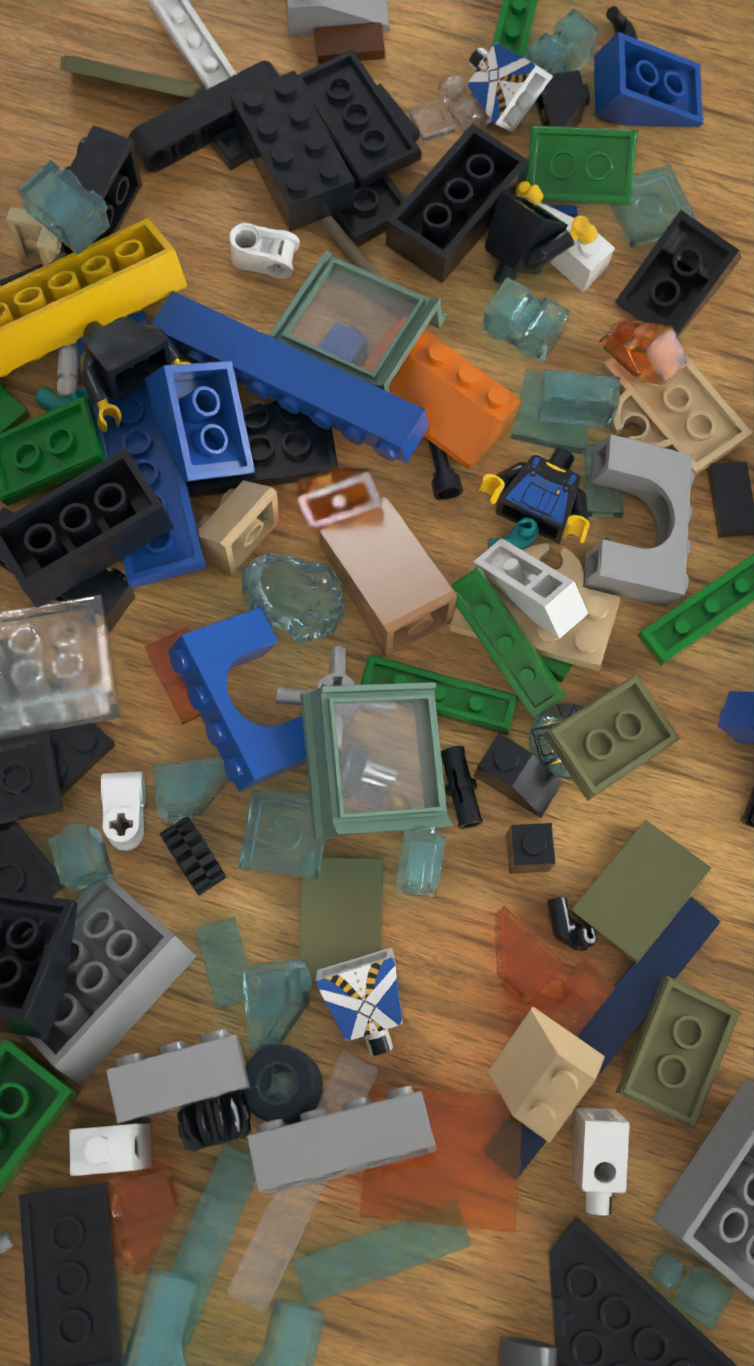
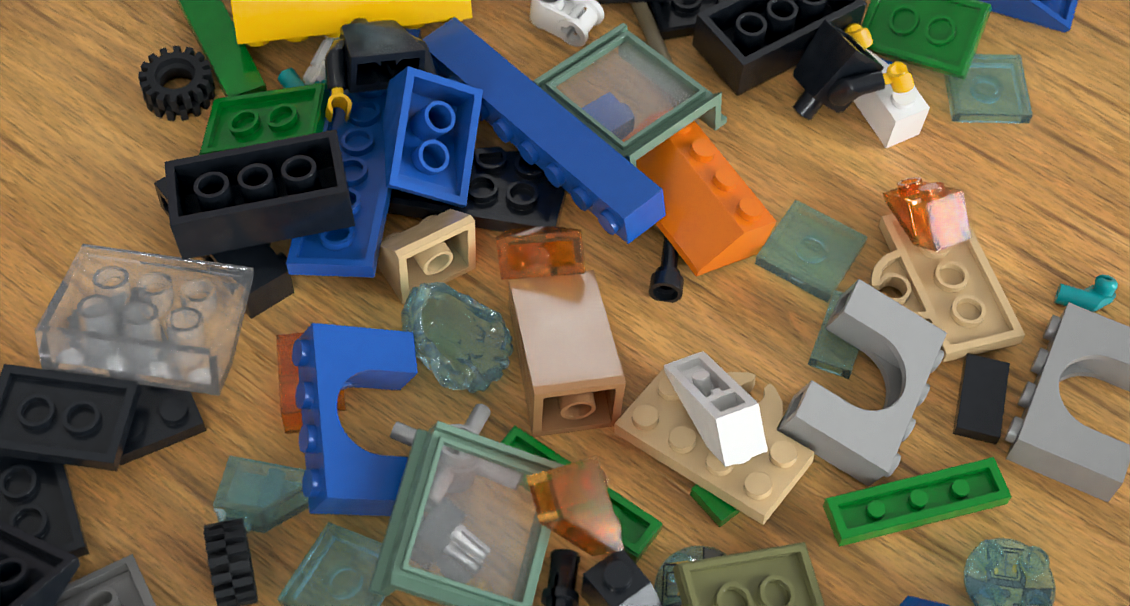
camera: 20 degrees right, 15 degrees down
clear light blue brick [48,822,114,891] -> none
white piece [101,771,146,852] -> none
green tile [451,567,567,718] -> none
torso [476,448,590,544] -> none
clear light blue brick [482,277,570,362] -> none
teal arm [488,517,539,551] -> none
clear light blue brick [538,369,620,429] -> none
black slope [615,210,742,341] -> none
none -> clear orange slope [526,456,624,556]

